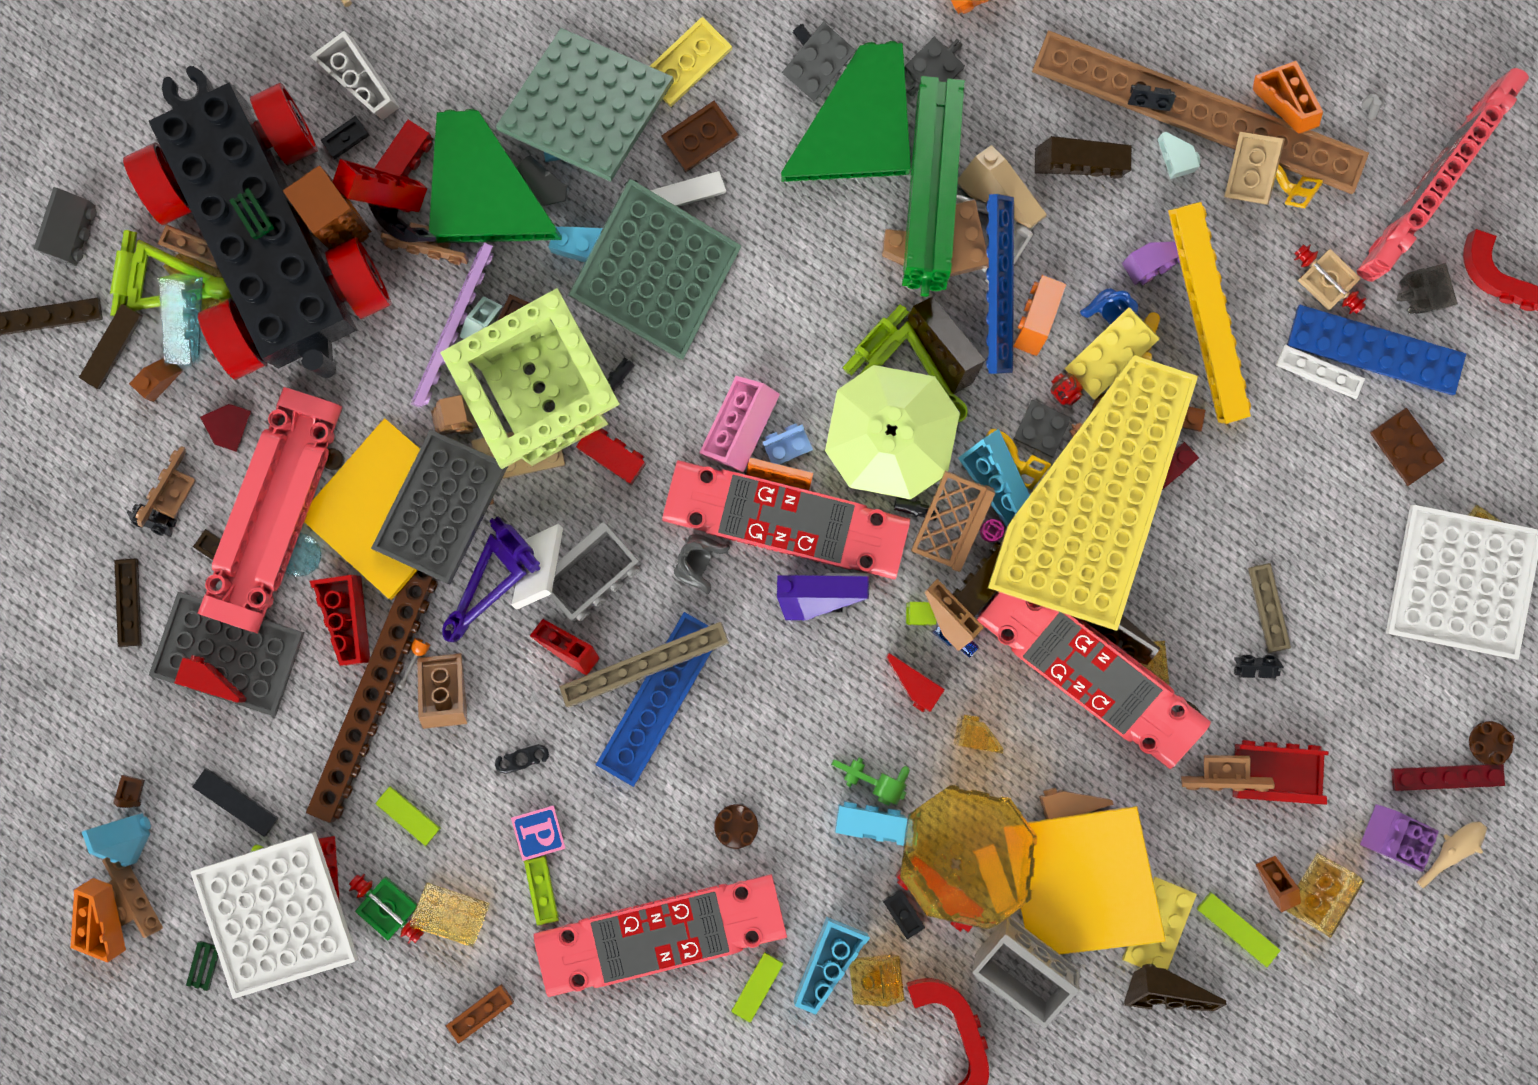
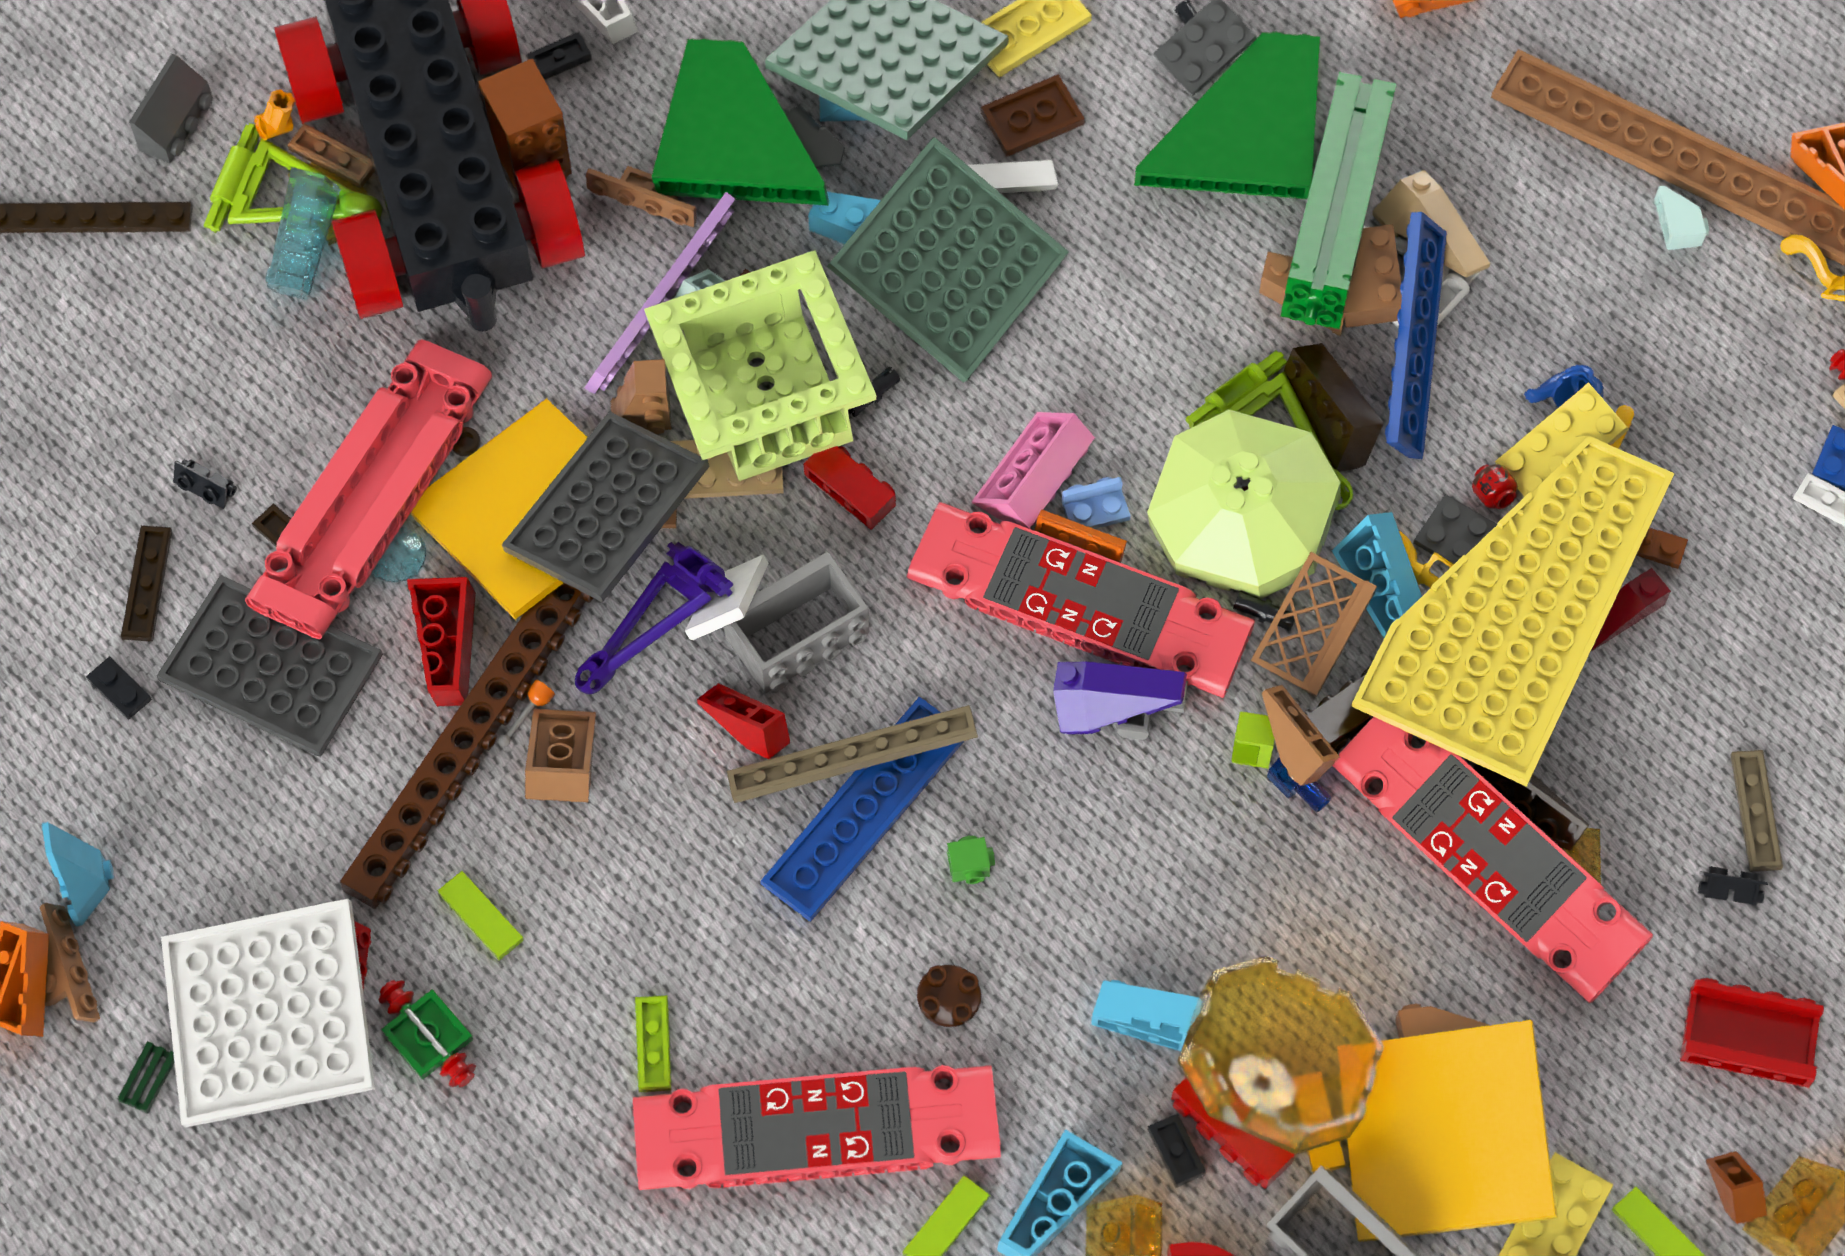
camera: 10 degrees right, 20 degrees down
dark brown tile [79,304,143,389] -> none
reddish brown tile [113,775,145,808] -> none
dark orange slope [129,356,183,402] -> none
medium nougat bracket [136,446,196,528] -> none
red slope [174,655,246,703] -> none
black tile [192,768,278,837] -> none
dark red slope [200,404,251,452] -> none
dark green tile [229,188,275,240] -> none
red wedge [332,159,428,213] -> none
black slope [368,203,436,242] -> none
red brick [375,119,433,178] -> none
clear yellow plate [409,883,490,947] -> none
dark orange plate [446,984,514,1044] -> none
black piece [495,744,549,774] -> none
piece [511,805,565,861] -> none
dark grey hair [674,534,730,594] -> none
bright green piece [831,757,910,806] -> none
red slope [886,653,945,713] -> none
dark grey plate [904,36,965,96] -> none
clear yellow slope [954,714,1004,754] -> none
dark pink wheel [980,519,1004,542] -> none
wedge [1013,275,1066,356] -> none
dark brown wedge [1035,136,1132,179] -> none
medium lavender slope [1122,242,1180,285] -> none
black hinge [1128,83,1176,112] -> none
yellow brick [1168,202,1251,424] -> none
medium nougat bracket [1181,755,1274,792] -> none
tan plate [1224,132,1285,205] -> none
none -> black plate [86,656,152,720]
none -> light orange piece [254,89,295,140]
none -> bright green brick [947,836,995,884]

